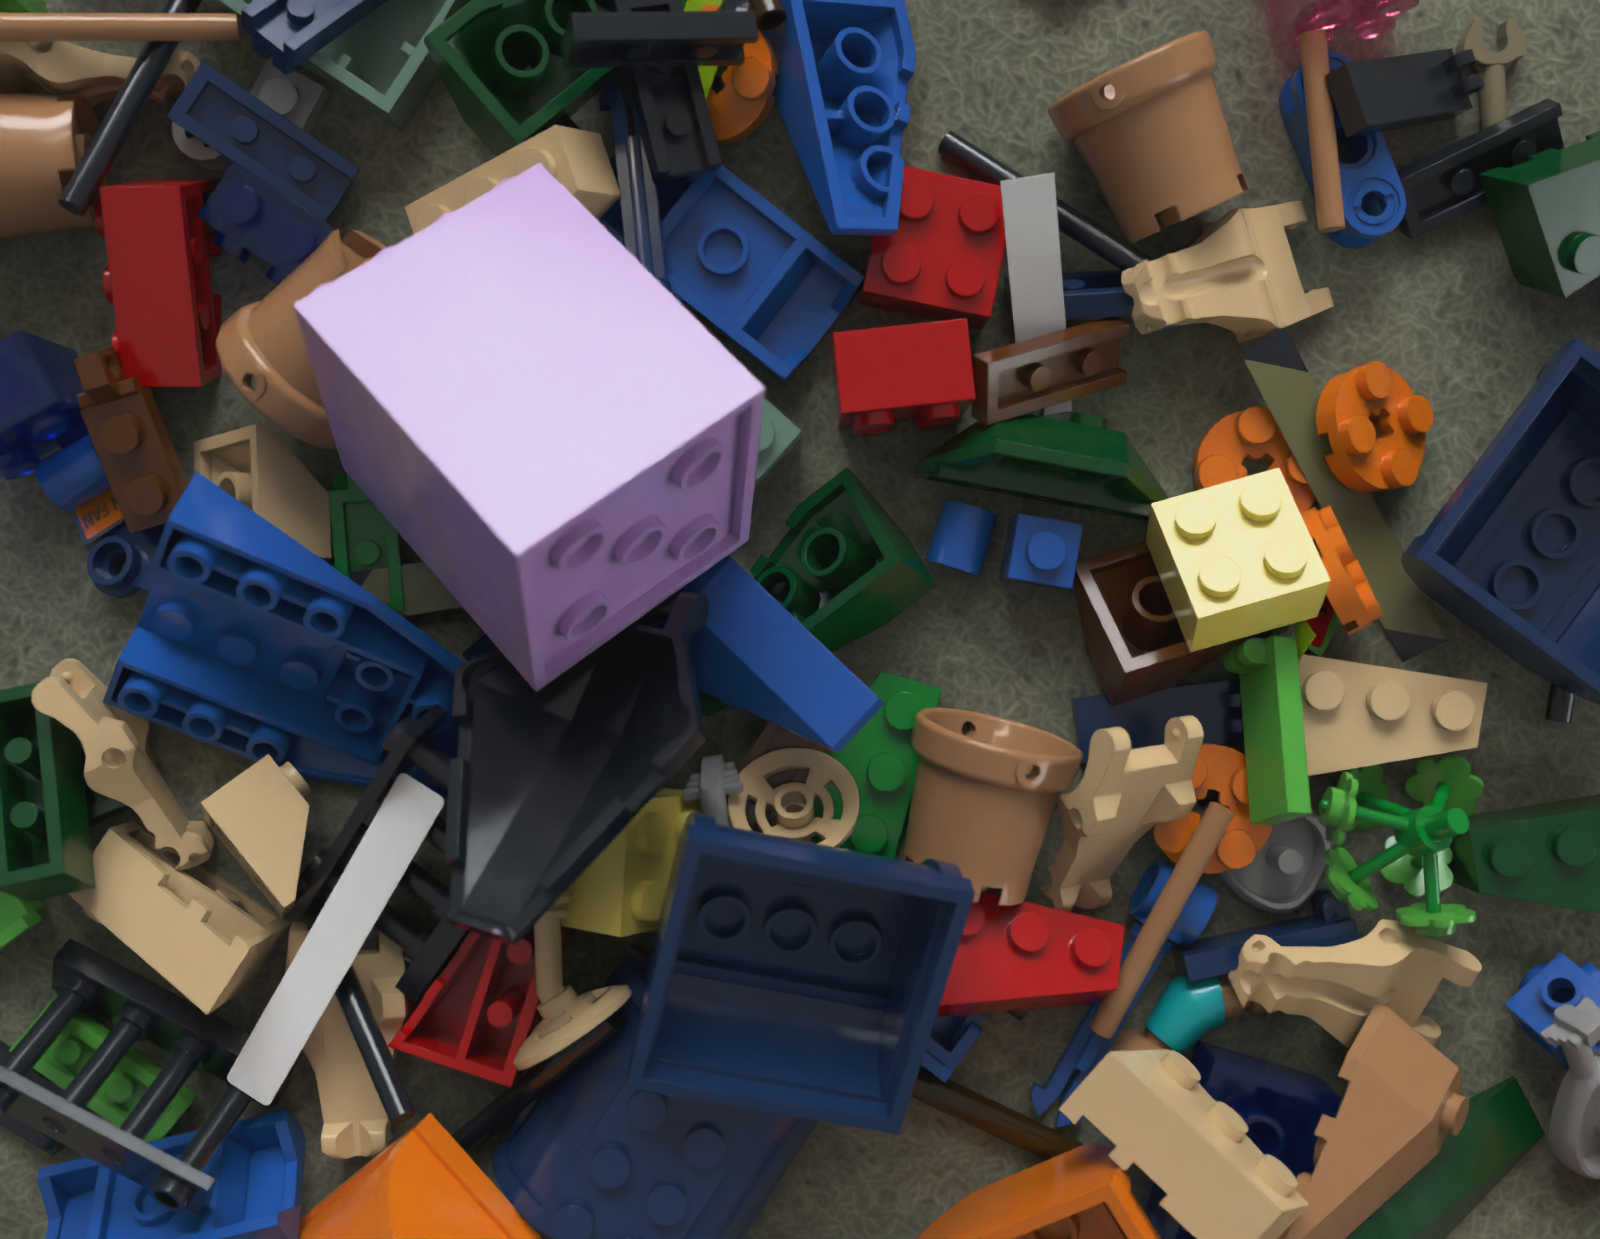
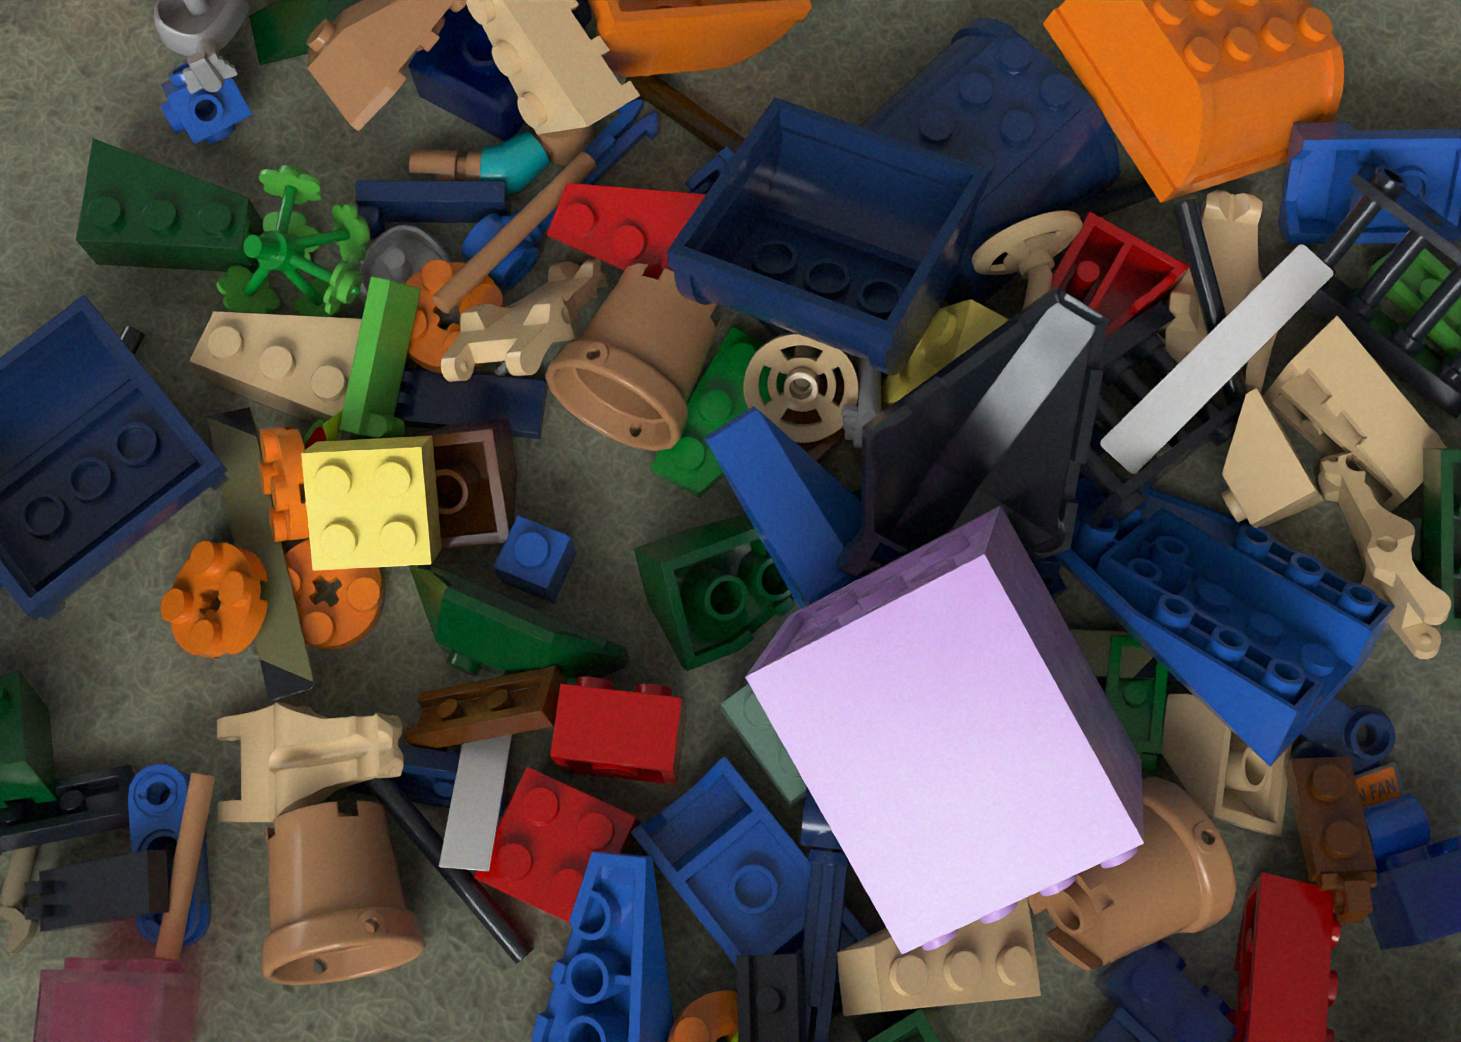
camera: 160 degrees left, 15 degrees down
blue piece [925,499,998,577] -> none
tan animal [1227,919,1482,1048] -> none

